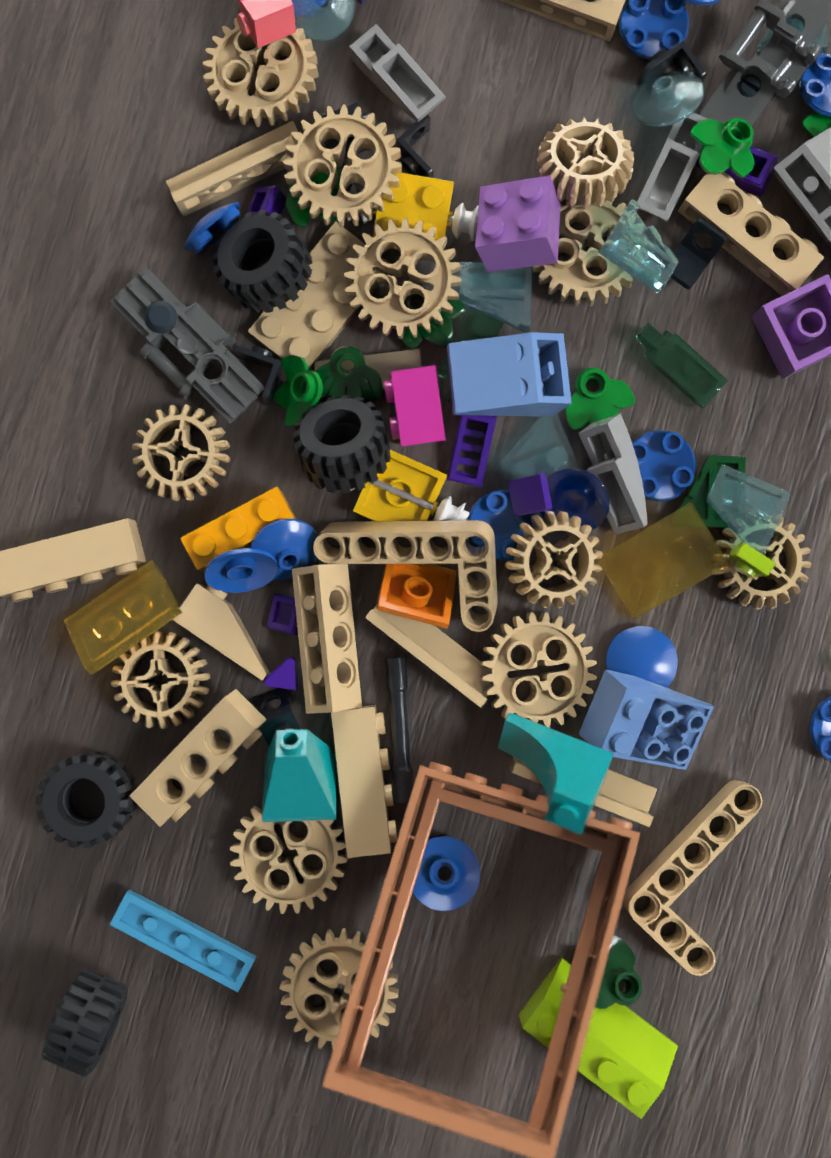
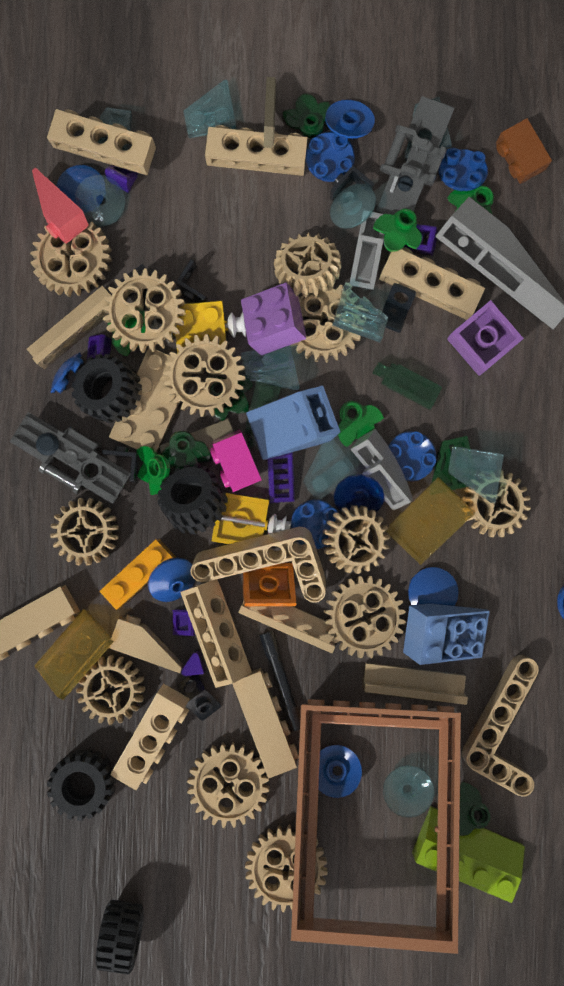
camera: 15 degrees left, 0 degrees up
dark azure plate [110,889,257,992] -> none
blue dish [204,549,278,593] -> none
teal slope [262,729,337,822] -> none
light grey slope [349,24,446,122] -> none
teal arch [498,713,614,835] -> none
dark purple slope [508,473,552,516] -> none
lime plate [728,543,776,579] -> none
none -> clear light blue dish [383,765,434,817]

